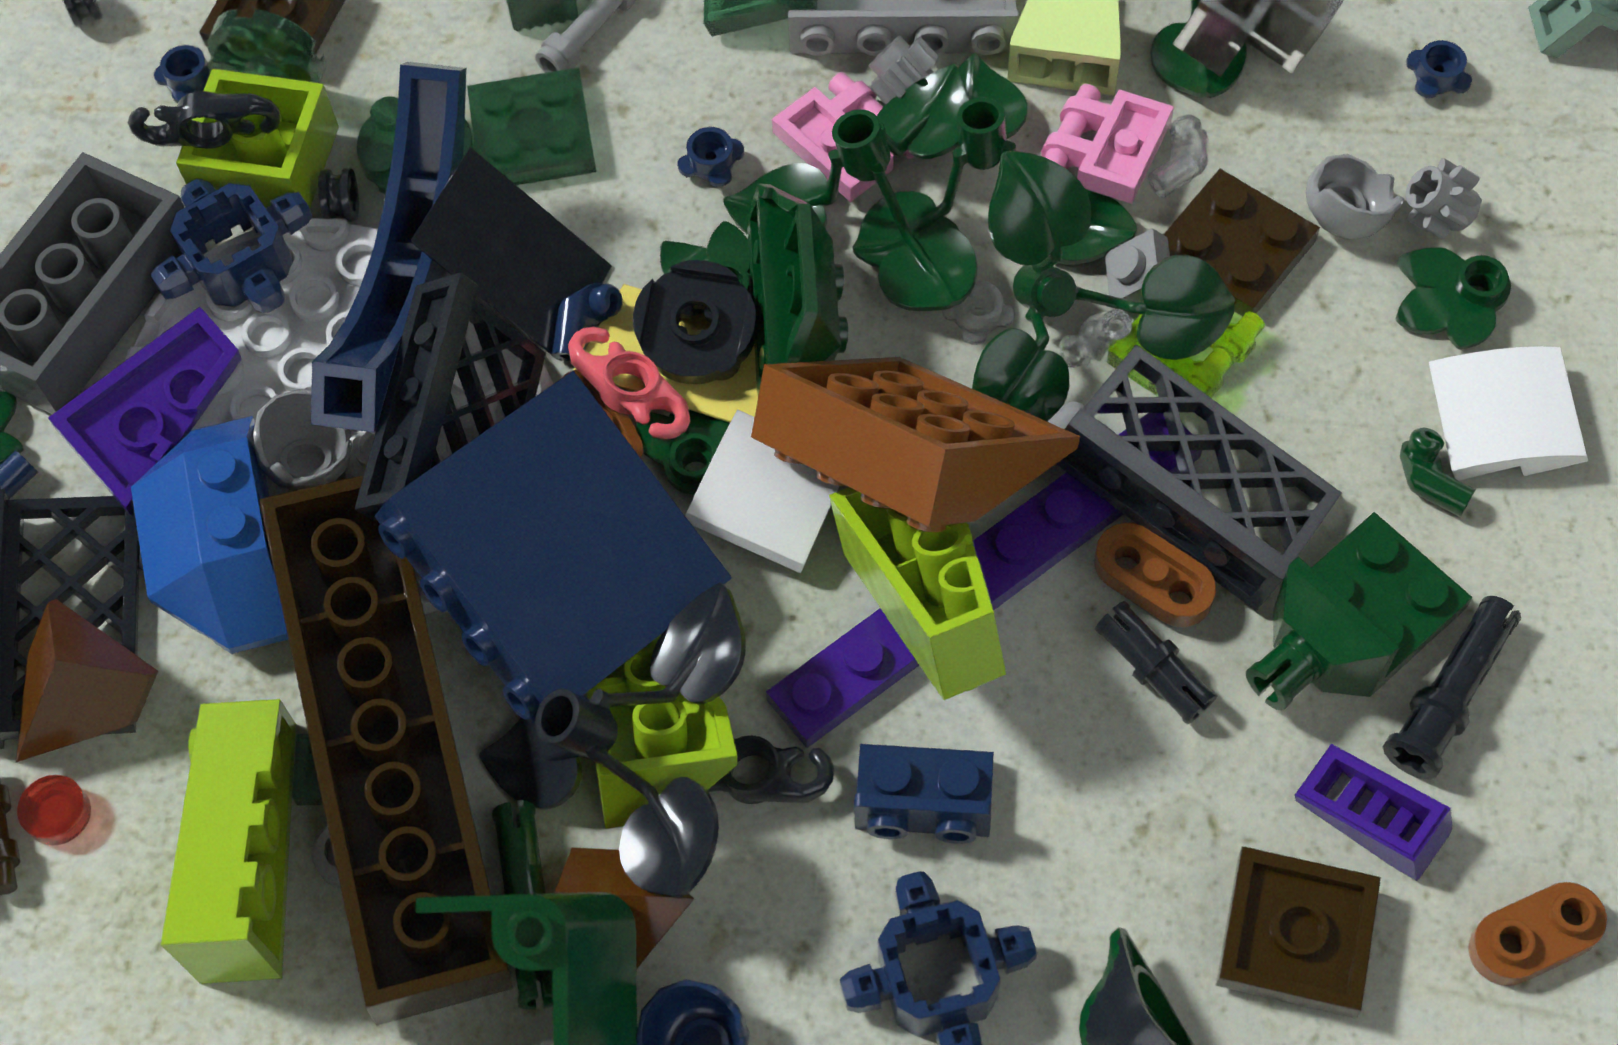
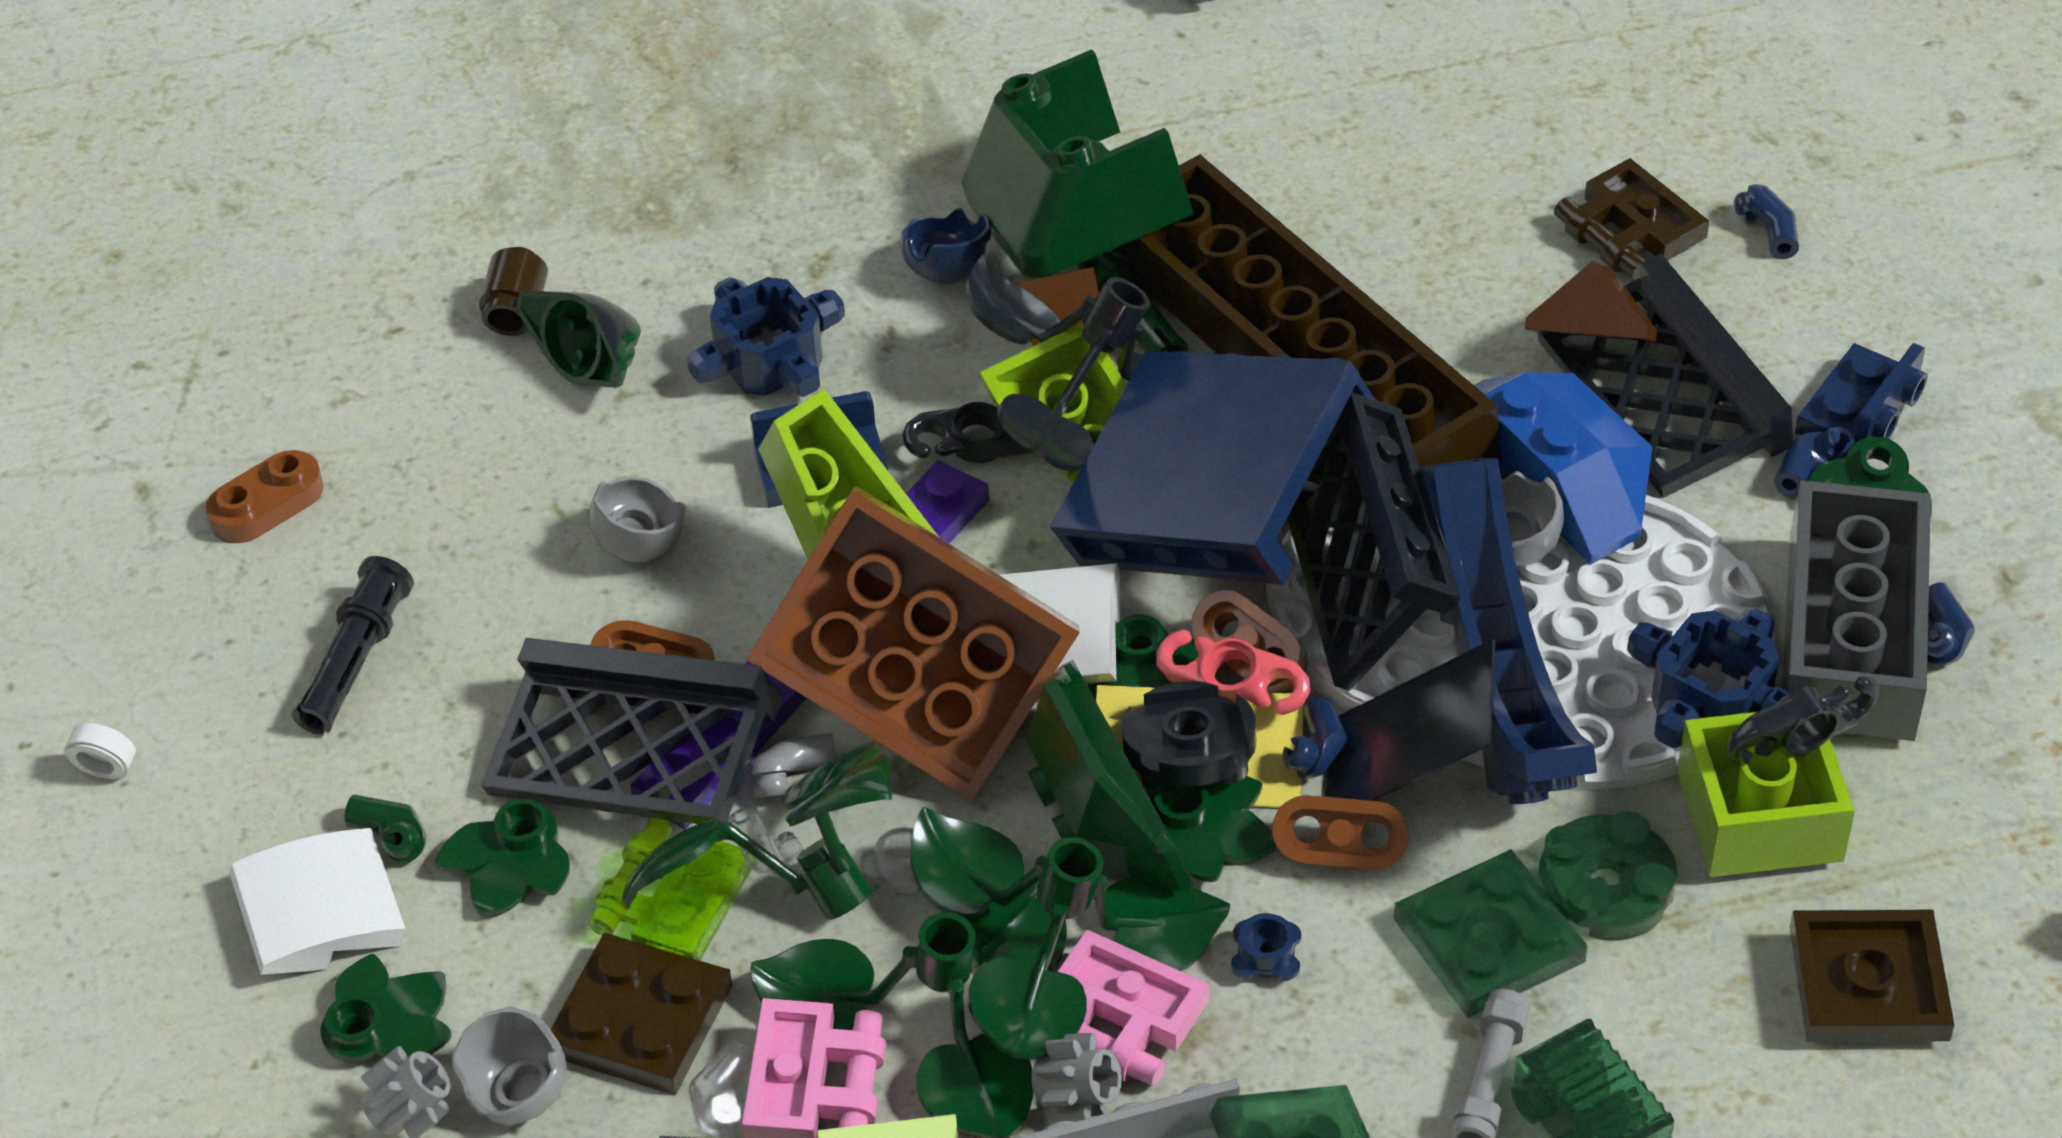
camera: 160 degrees right, 15 degrees down
clear red tile [17,775,91,845] -> none
dark purple wing [48,307,242,516] -> none
dark blue plate [154,45,220,103] -> none
lime wedge [161,699,296,984] -> none
clear green plate [207,9,327,83] -> none
black bush [318,168,359,221] -> none
black pin [1095,601,1218,725] -> none
light grey plate [1105,228,1170,313] -> none
dark brown plate [1216,846,1381,1018] -> none
dark green plate [1246,512,1472,711] -> none
dark purple slope [1294,744,1452,881] -> none
none -> dark green plate [435,798,570,916]
none -> light grey hair [589,476,685,563]
none -> dark orange plate [1272,795,1409,870]

